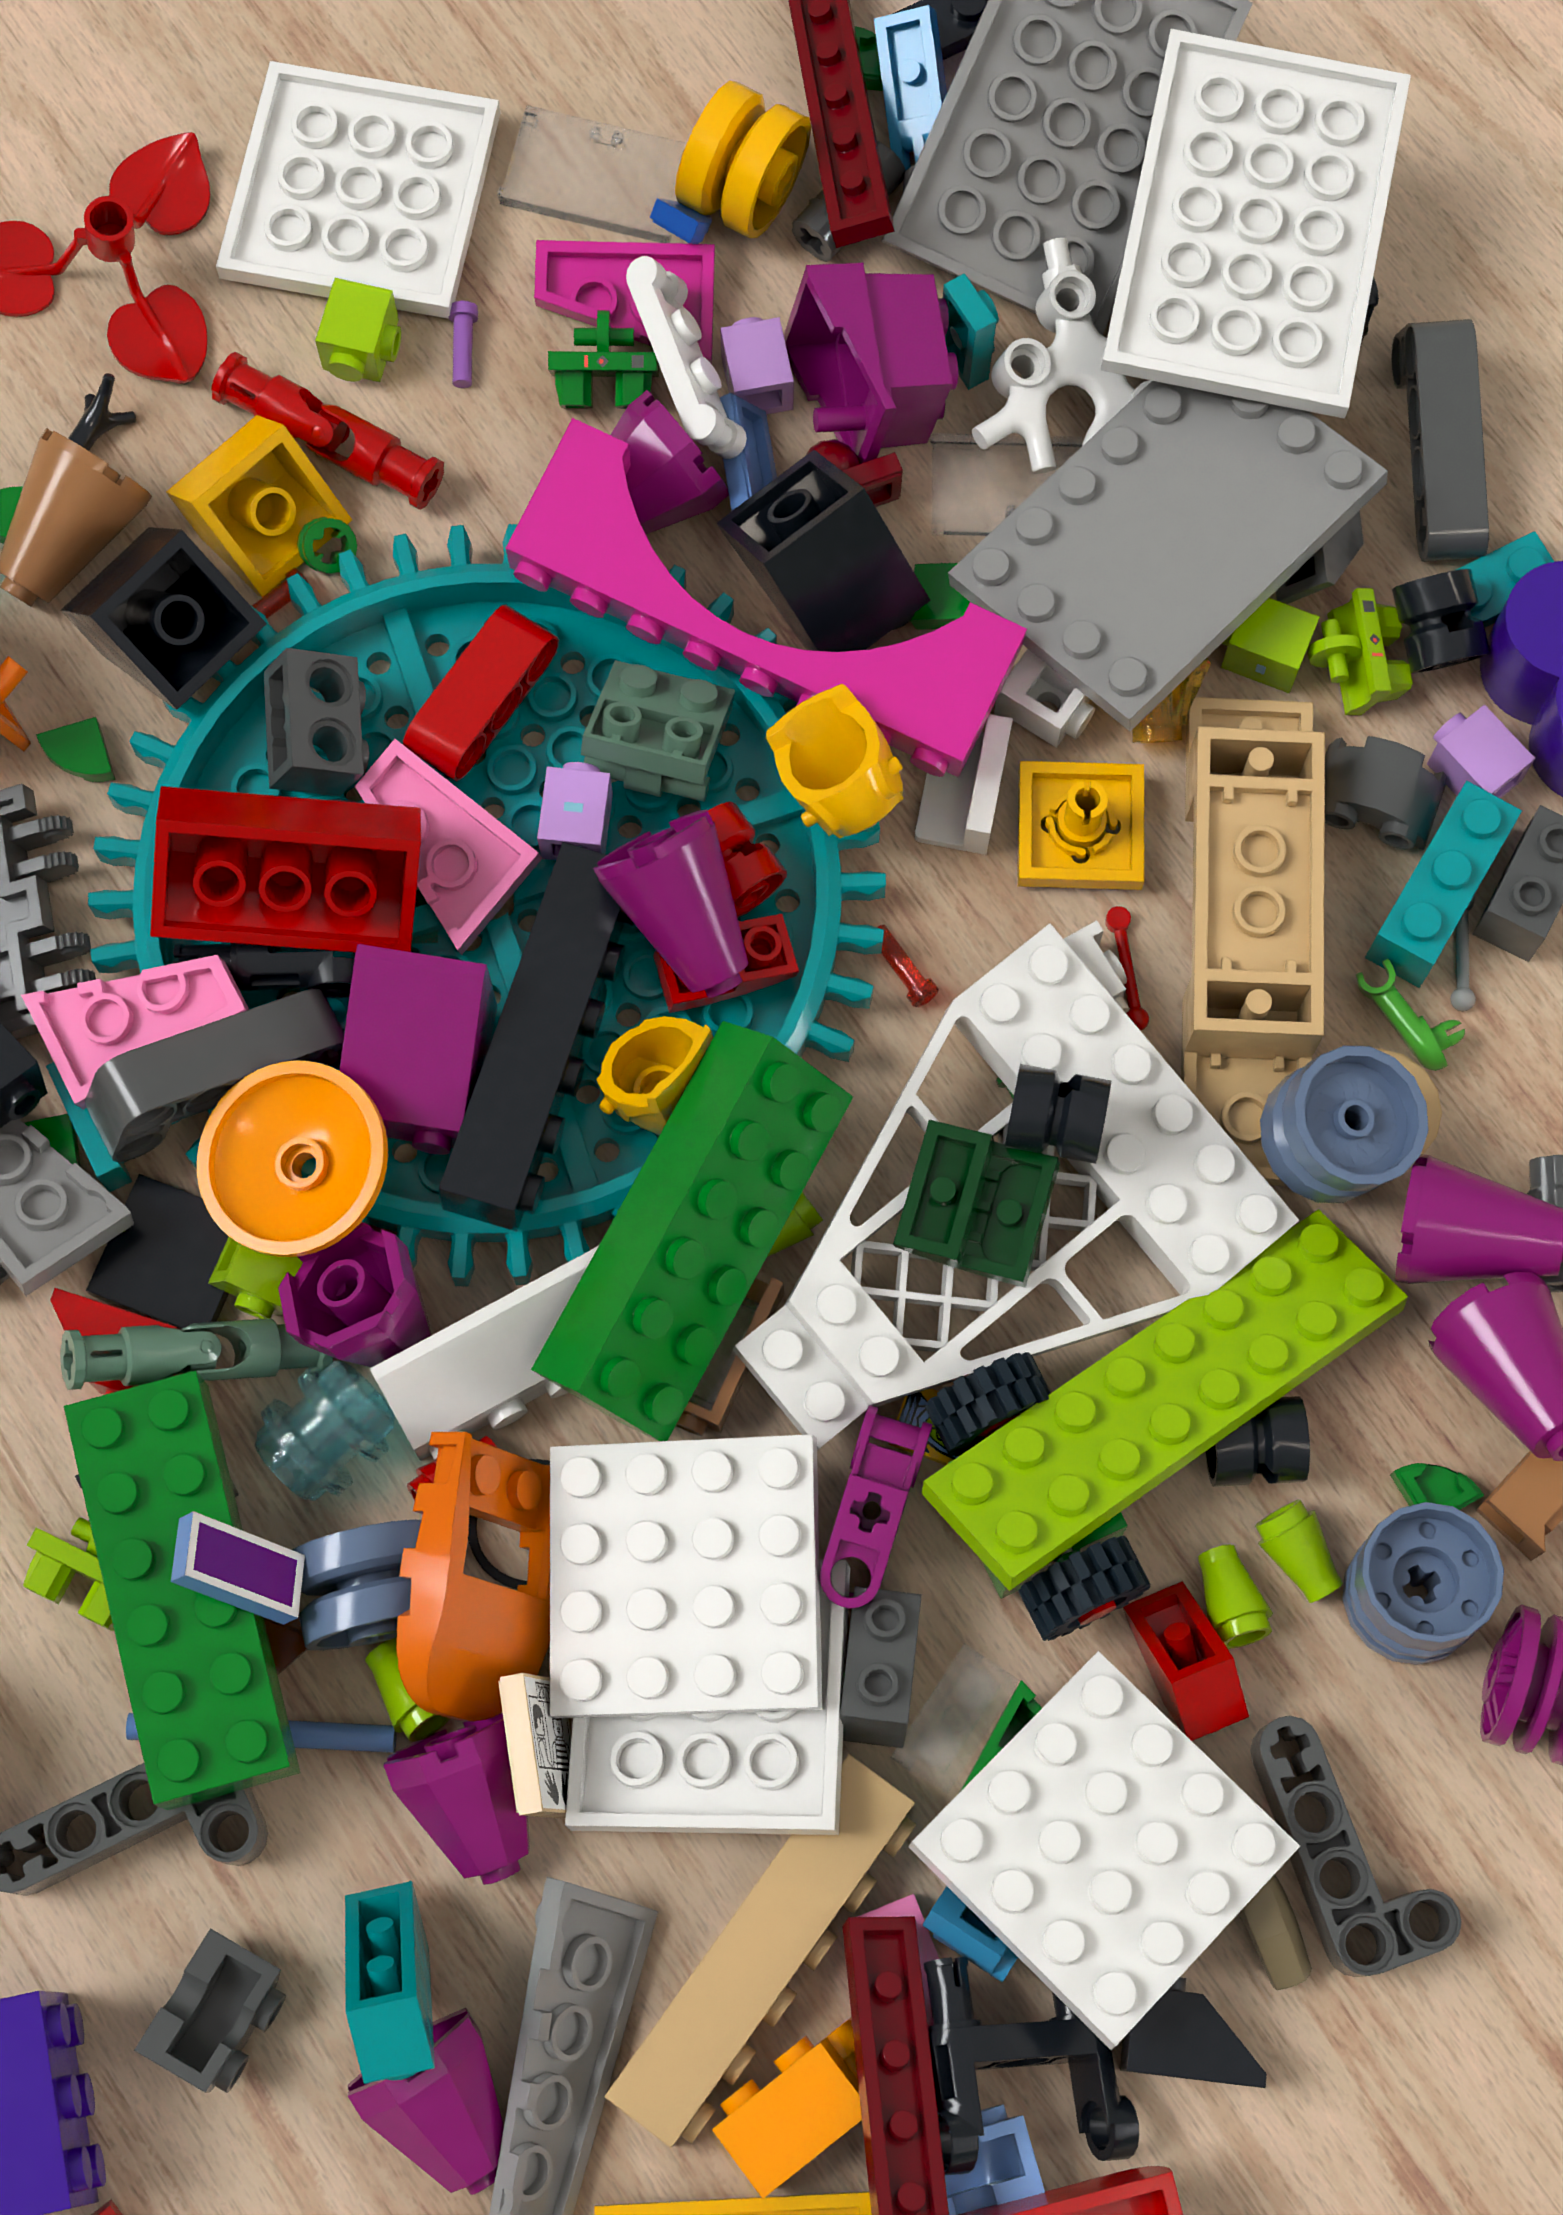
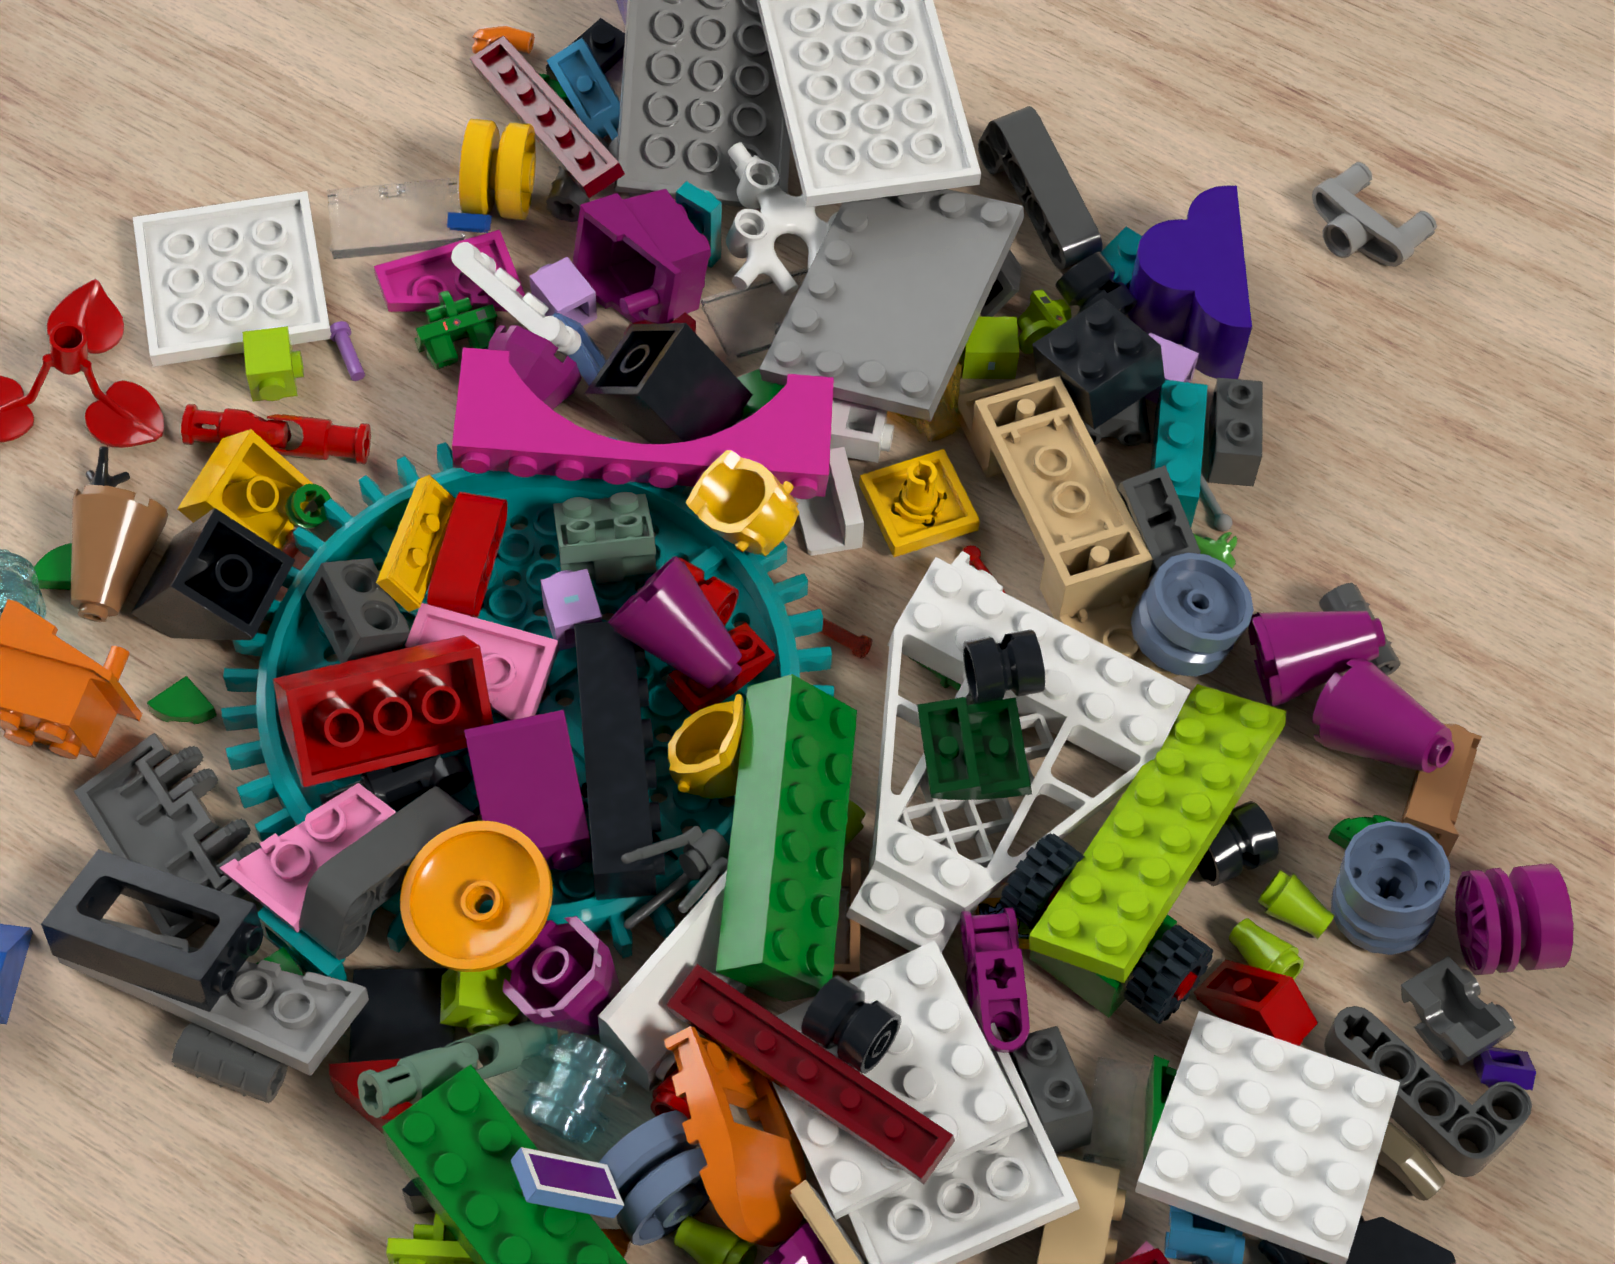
camera: 25 degrees left, 15 degrees down
none -> yellow tile [376,474,456,612]
none -> dark grey plant [621,826,730,929]
none -> dark red plate [666,964,955,1184]
none -> black wheel [801,975,902,1074]
none -> black brick [1032,297,1165,430]
none -> dark grey brick [1117,465,1201,578]
none -> dark grey cylinder [1401,956,1516,1065]
none -> dark purple plate [1473,1047,1536,1090]

